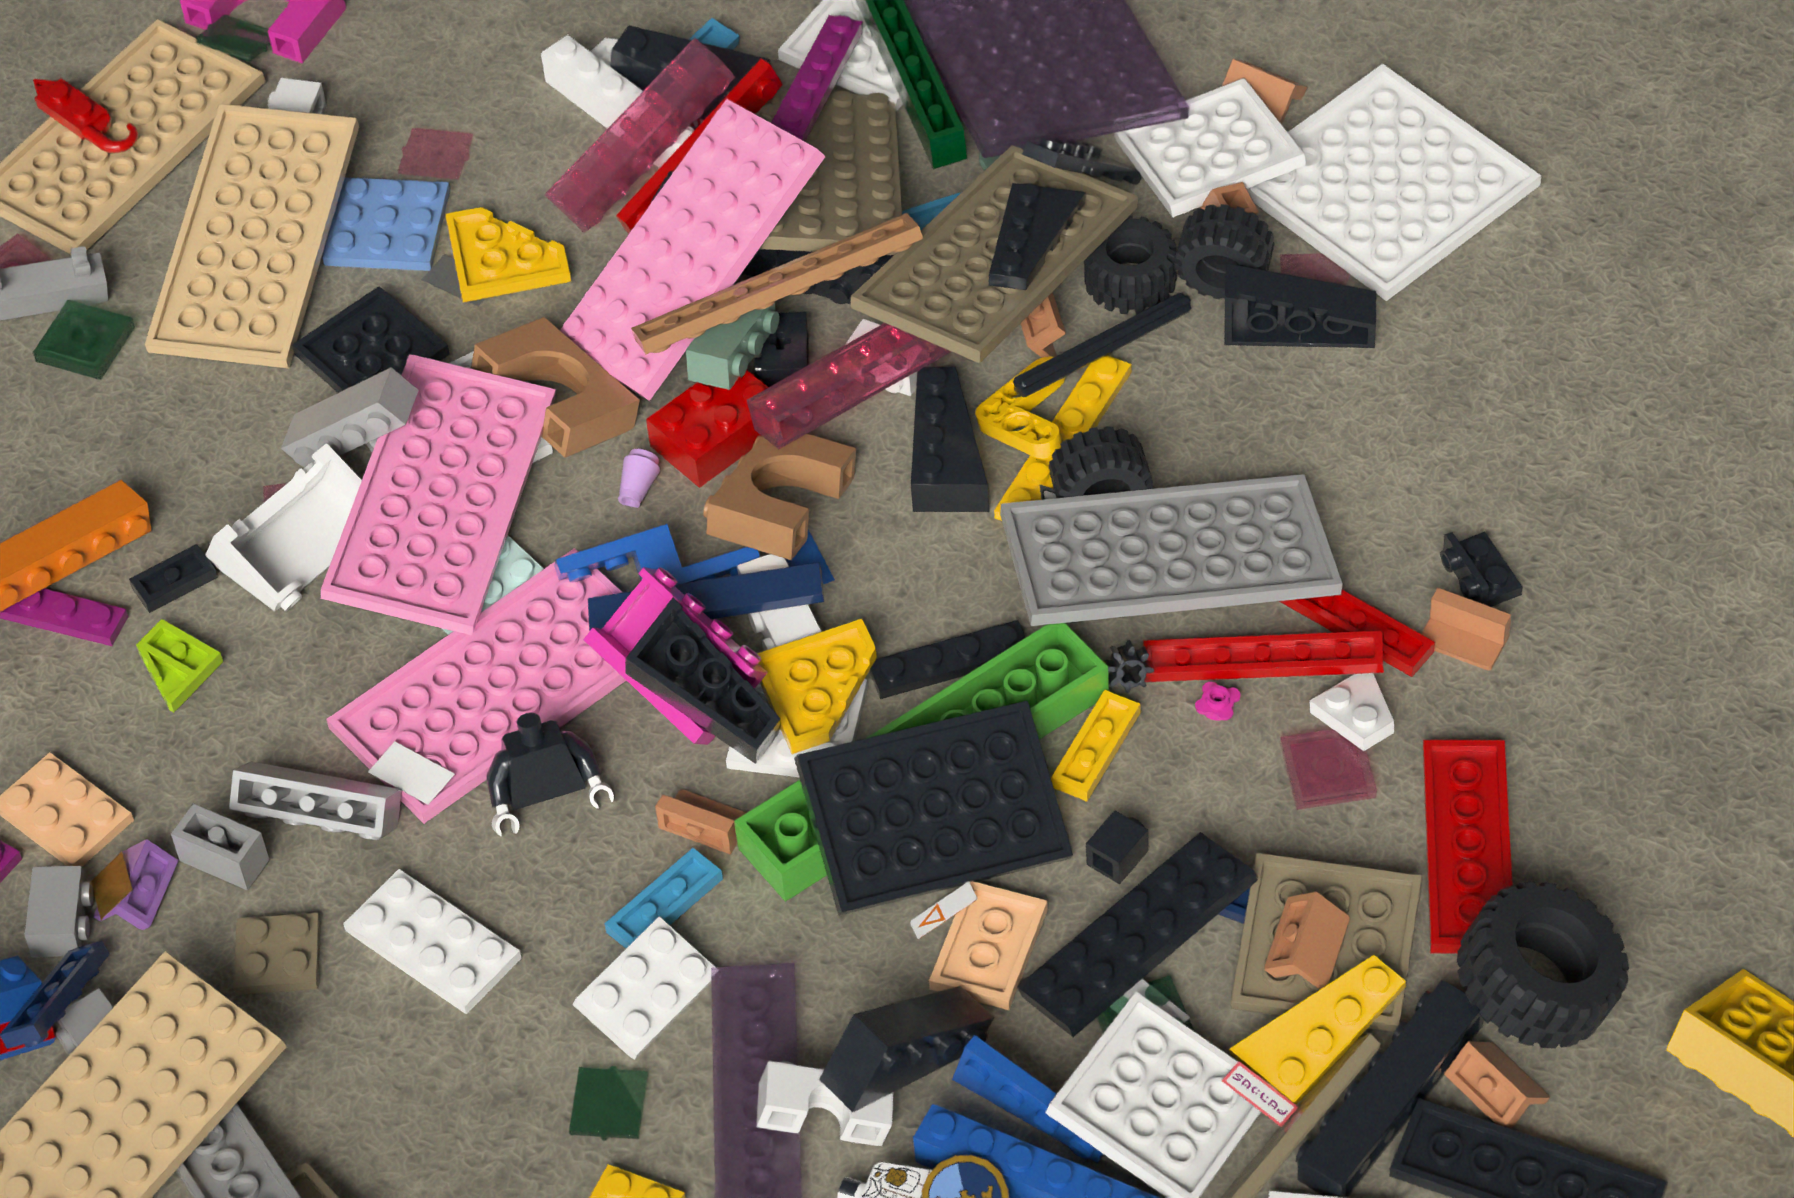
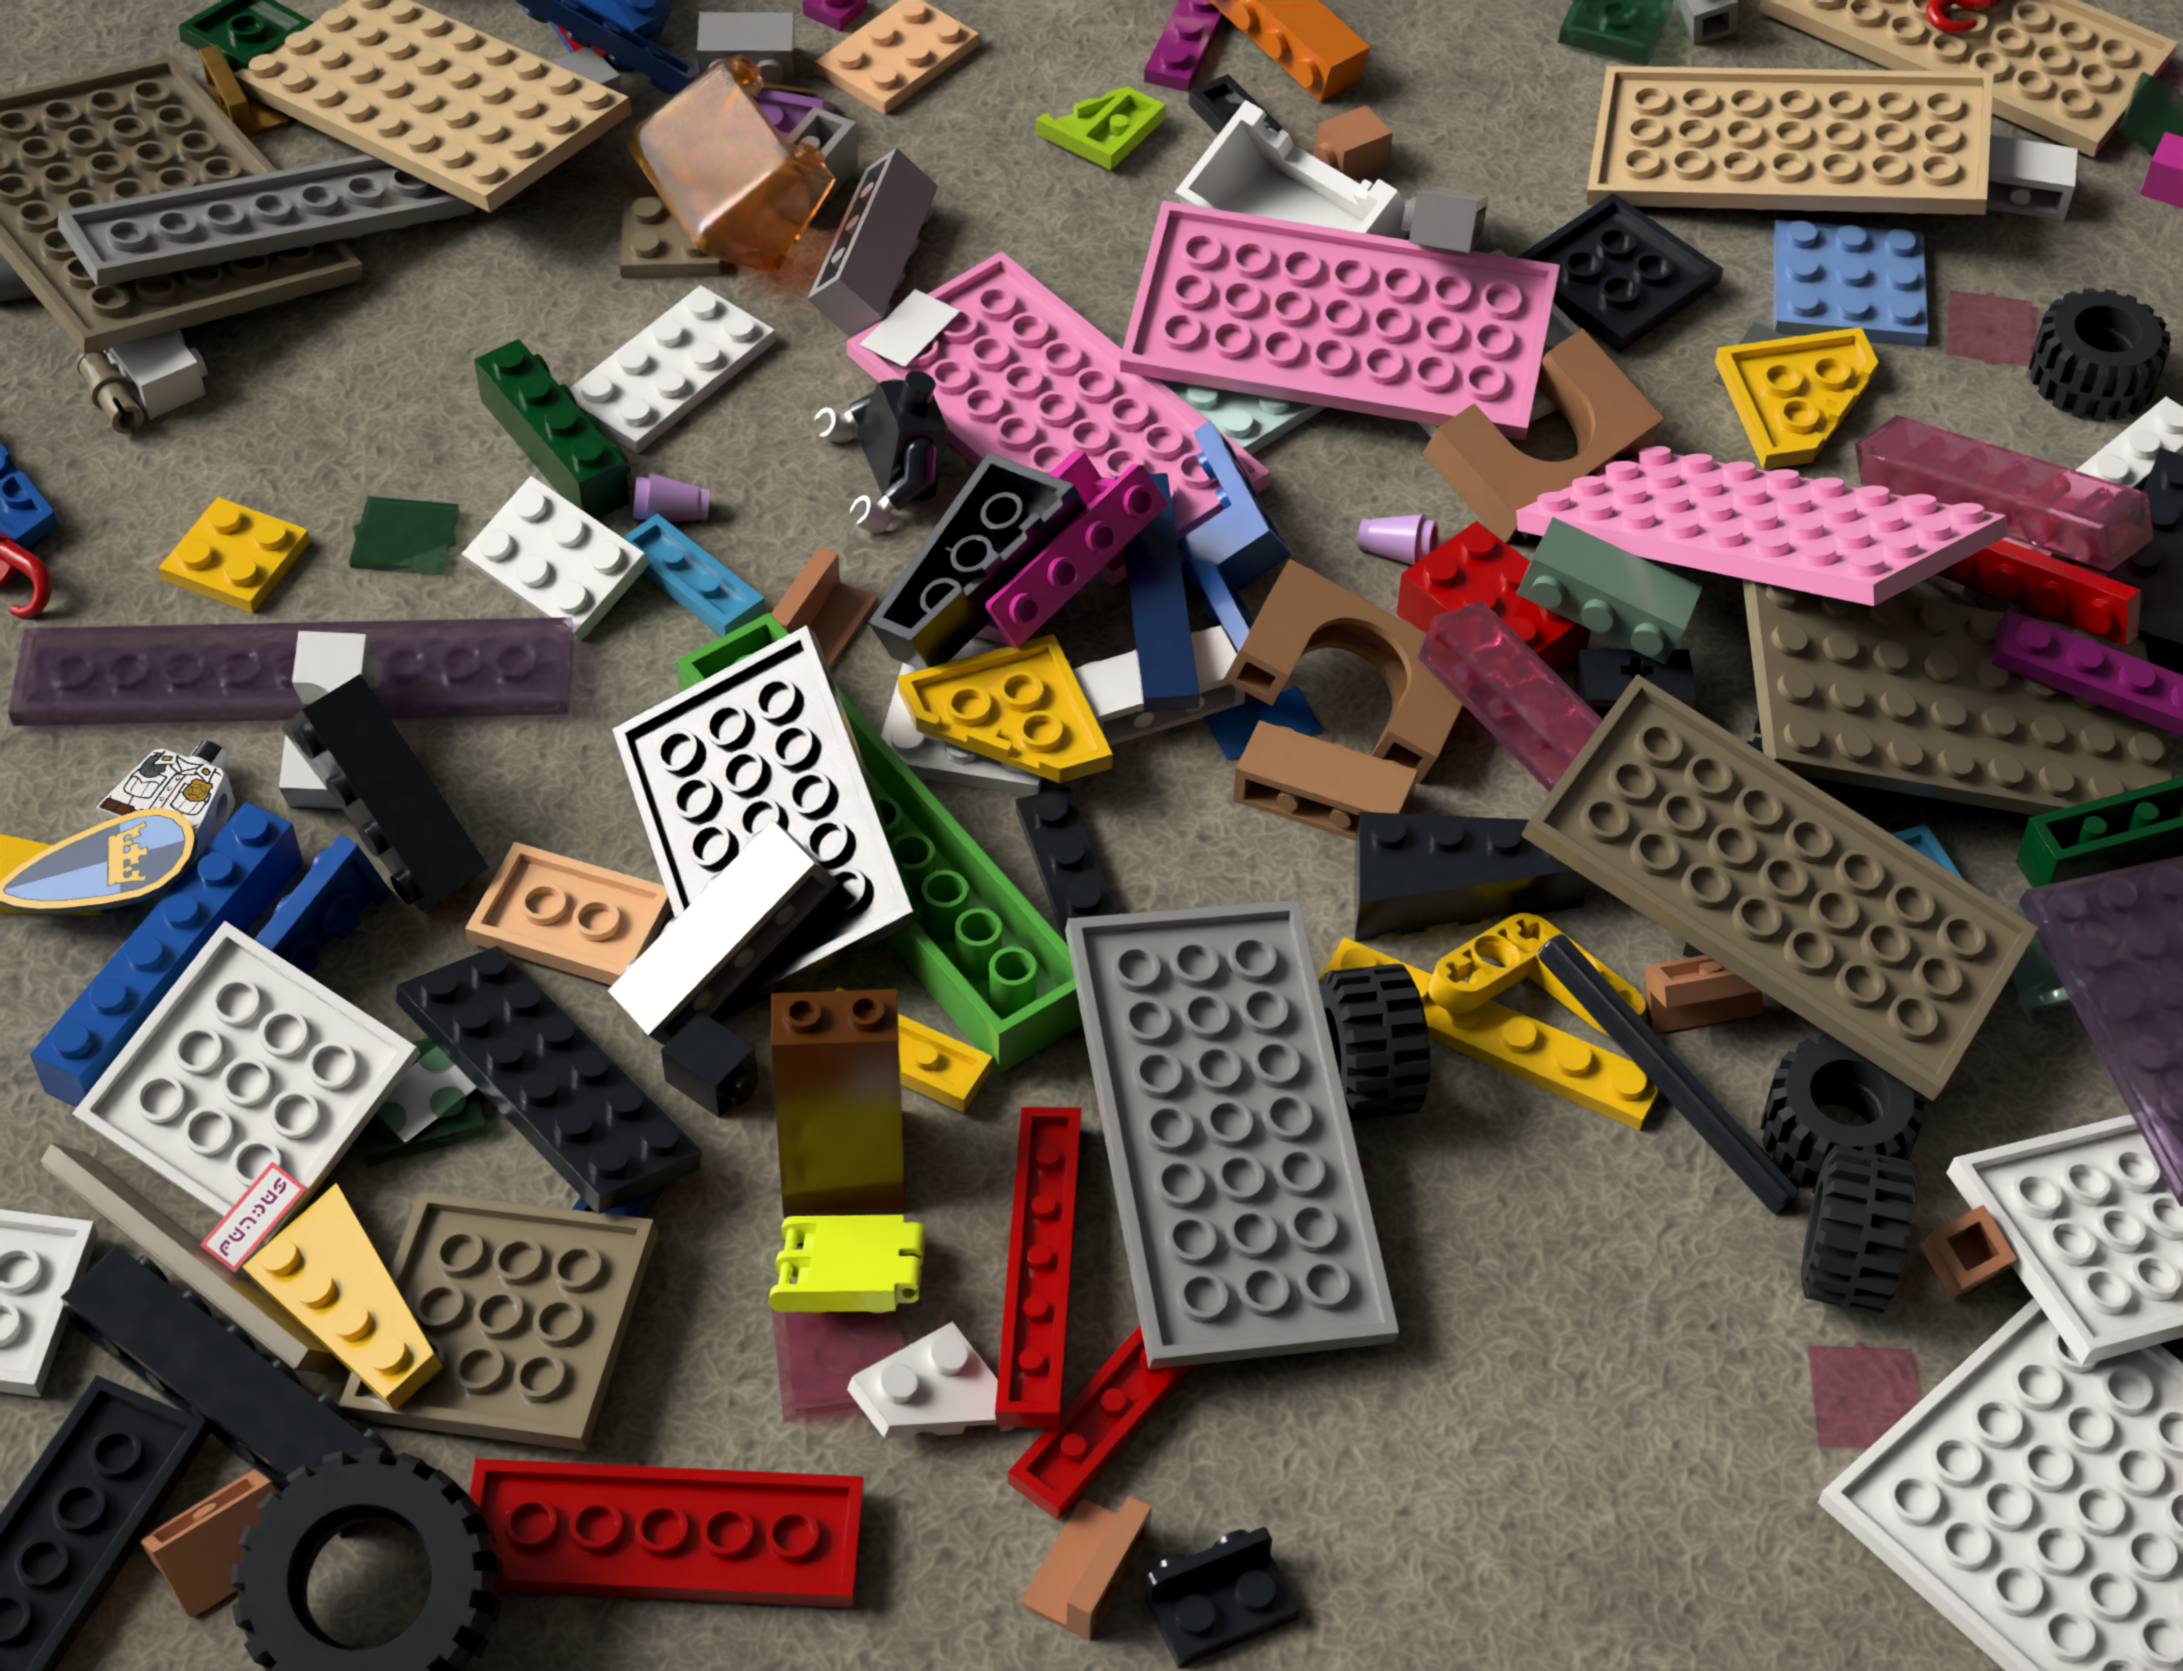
camera: 85 degrees right, 0 degrees up
medium nougat plate [631,213,923,355] -> none
white sticker [910,882,978,939] -> none
black wing [988,183,1086,290] -> none
black wing [1022,137,1142,185] -> none
black gear [1103,640,1154,693] -> none
dark pink plate [1195,682,1240,721] -> none
black wedge [1224,263,1376,348] -> none
nougat panel [1264,892,1349,989] -> none
none -> dark green brick [474,339,631,519]
none -> brick [608,820,839,1046]
none -> clear orange windscreen [626,55,836,273]
none -> lavender cone [632,473,710,523]
none -> neon yellow plate [769,1215,926,1314]
none -> reddish brown slope [771,989,906,1218]
none -> medium nougat brick [1233,720,1418,841]
none -> nougat brick [1314,105,1393,181]
none -> black tyre [2029,288,2171,421]

